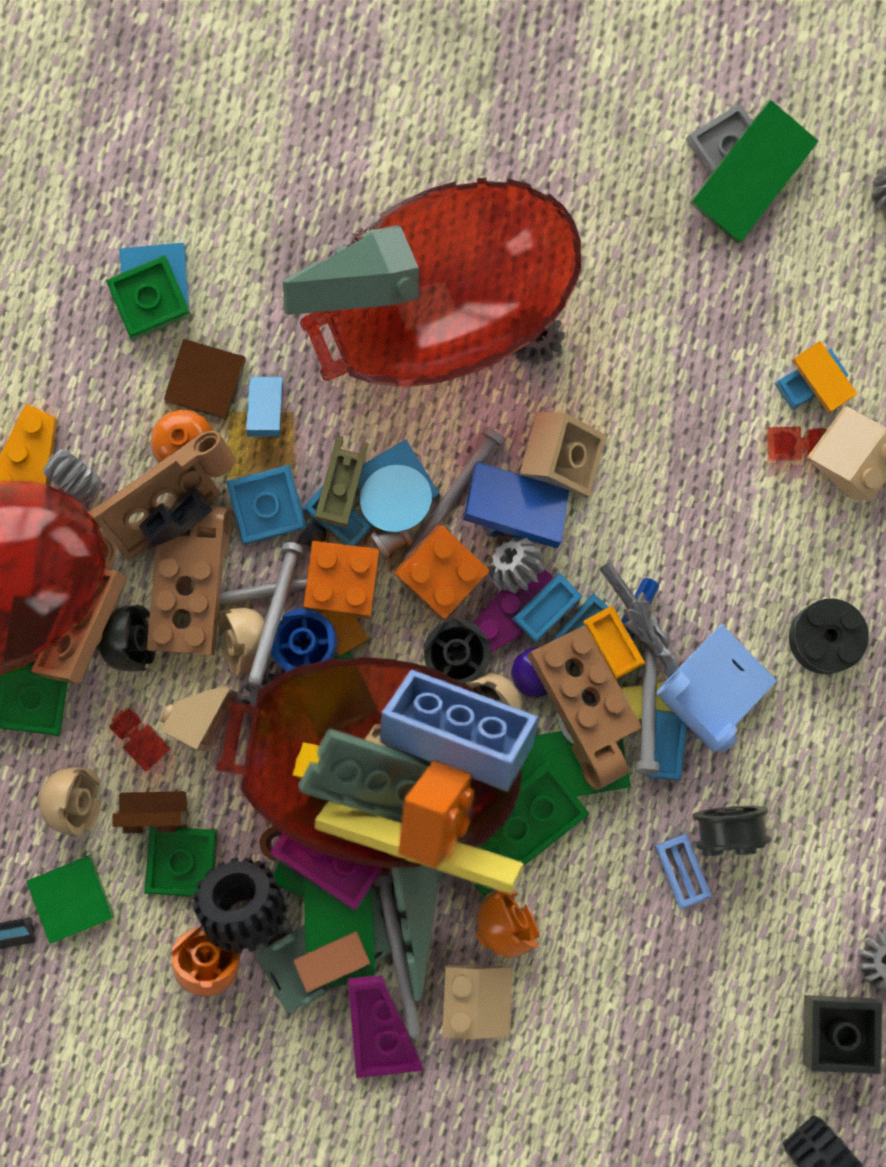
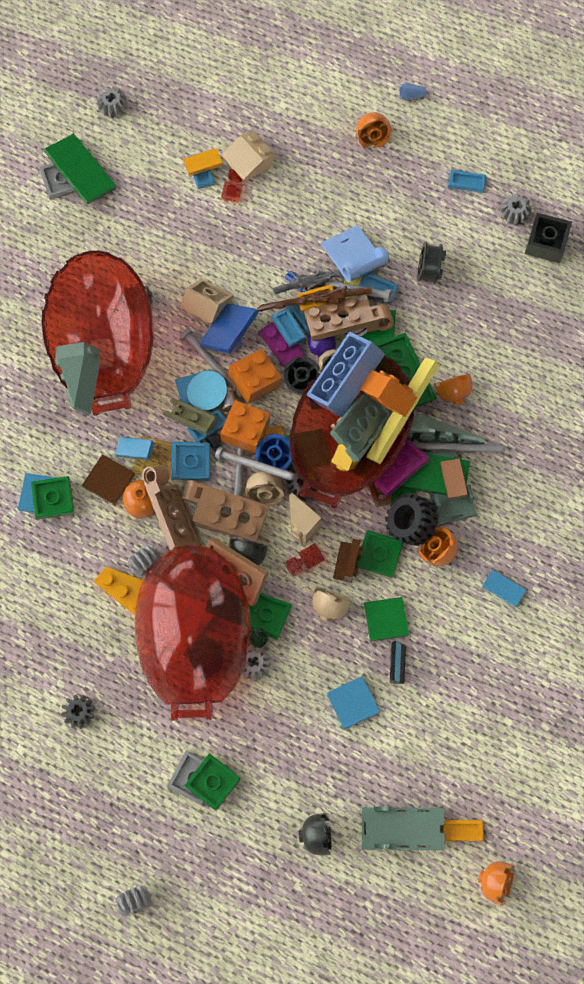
camera: 75 degrees left, 10 degrees down
black slope [139,486,213,547] -> none
magenta wing [348,975,424,1078] -> none
tan slope [442,963,513,1040] -> none
light grey gear [487,536,544,594] -> none
light blue tile [654,833,712,909] -> none
pearl dark grey wheel [789,598,869,675] -> none
none -> reddish brown sword [257,285,372,312]
none -> dark azure tile [482,570,526,608]

